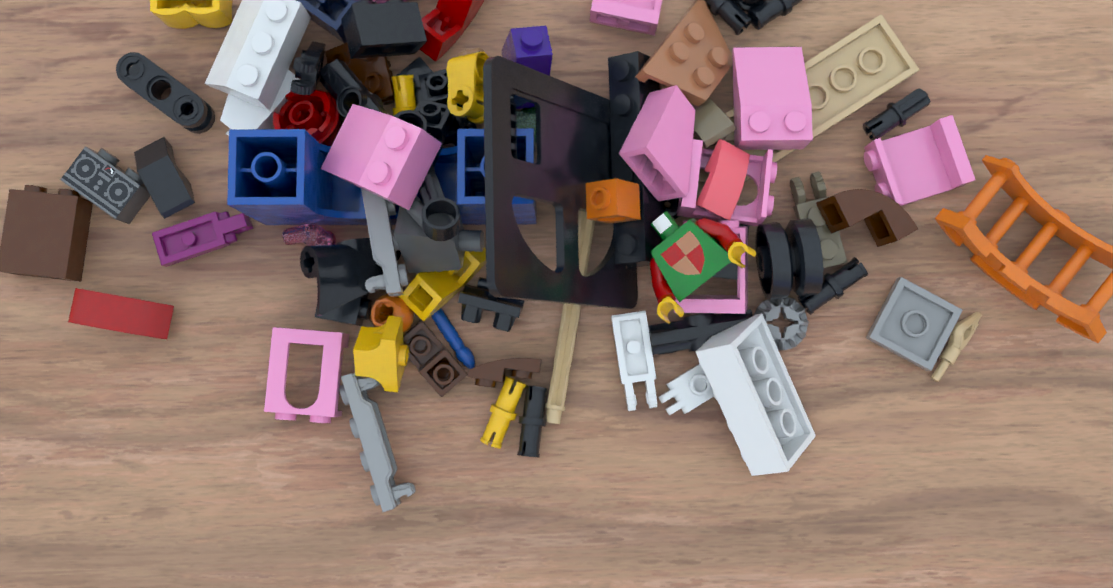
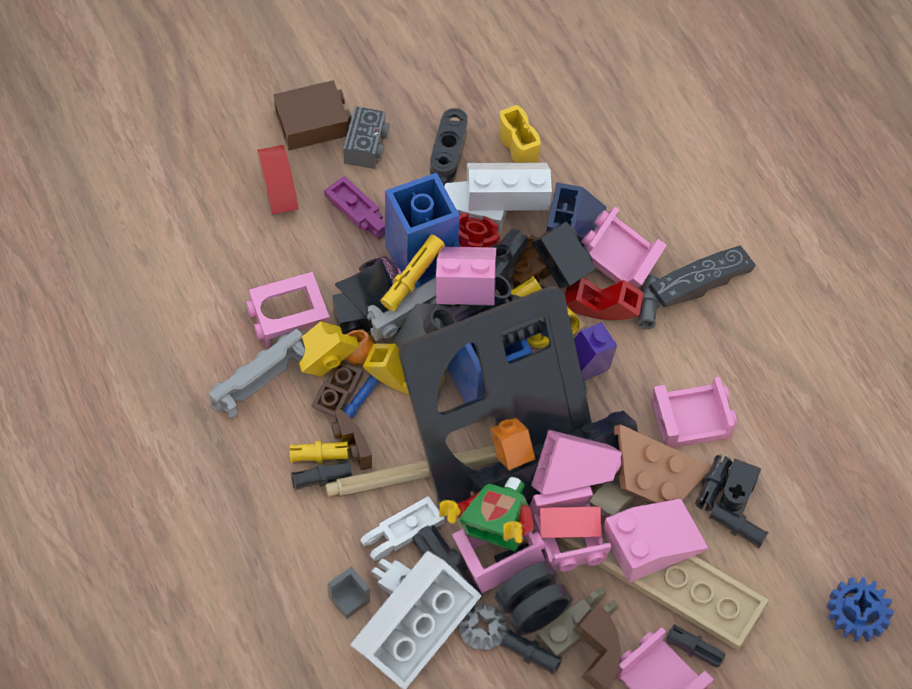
camera: 60 degrees right, 25 degrees down
black slope [134,137,195,219] -> none
black hinge [290,41,326,95] -> none
black hips [458,277,525,332] -> none
none -> dark grey panel [328,566,370,619]
none -> yellow pin [380,234,445,312]

